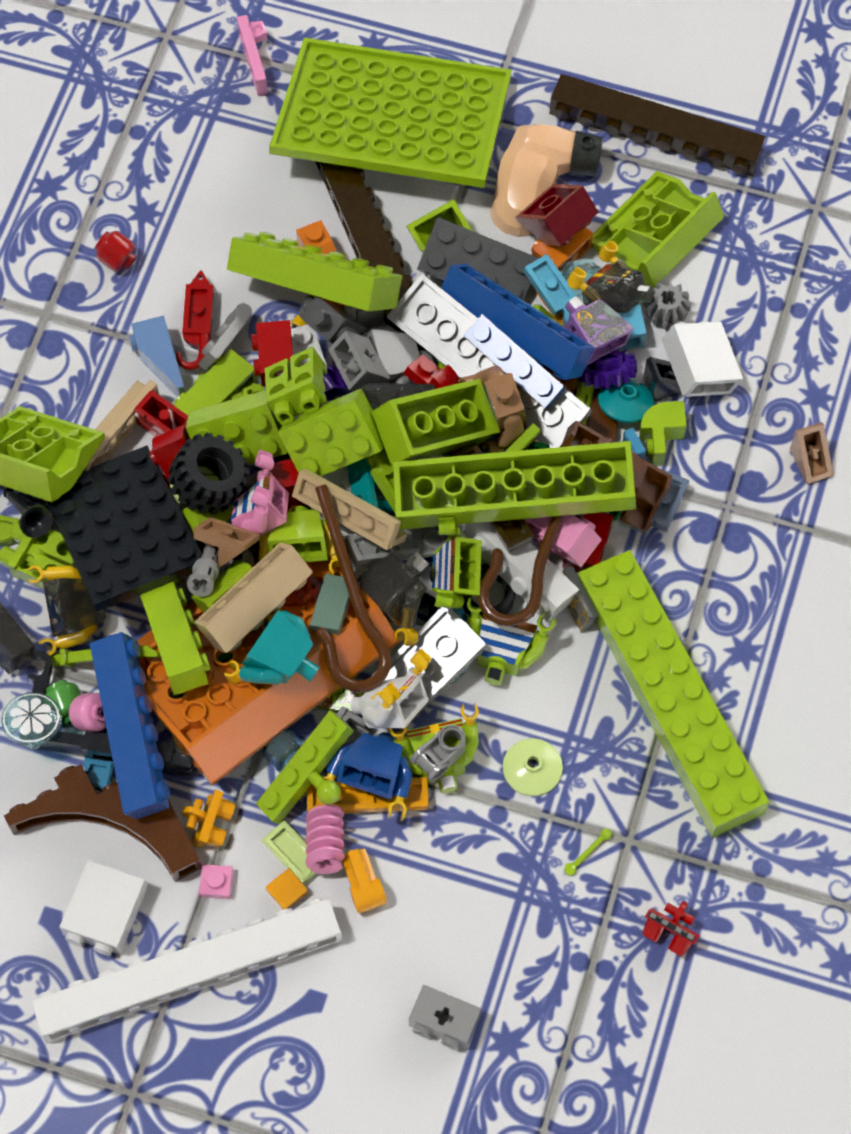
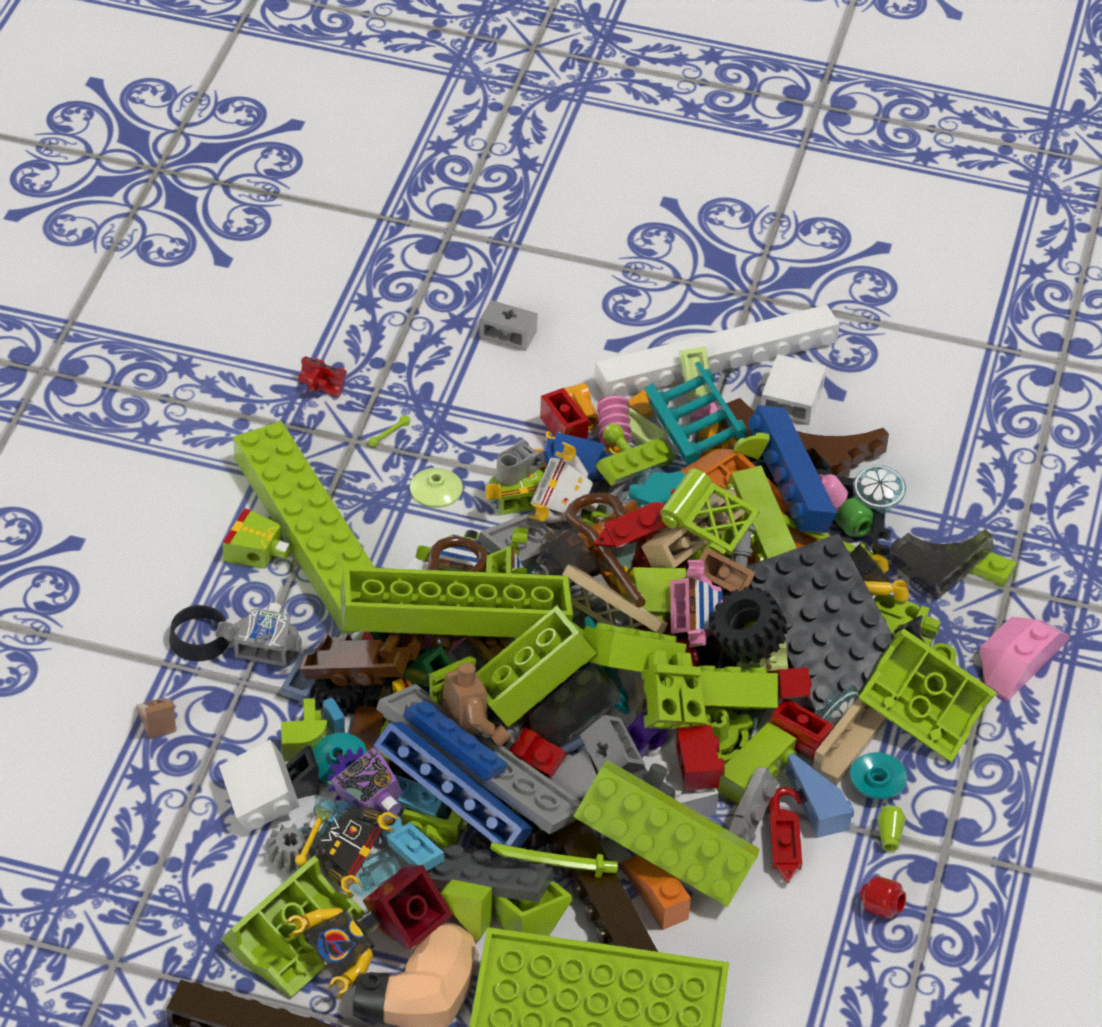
camera: 175 degrees right, 20 degrees down
none -> black tyre [169,605,230,662]
none -> light grey torso [216,603,302,667]
none -> lime torso [223,508,292,568]
none -> torso [284,907,381,999]
none -> hinge [295,795,340,866]
none -> lime slope [440,879,492,941]
none -> lime sword [490,843,618,878]
none -> red brick [540,388,589,440]
none -> red plate [594,489,676,550]
none -> teal fence [644,361,748,467]
none -> lime piece [660,468,760,556]
none -> yellowish green tile [679,346,709,401]
none -> lime tile [734,433,769,459]
none -> clear light blue dish [818,684,859,725]
none -> teal dish [850,752,907,799]
none -> lime cone [877,806,906,851]

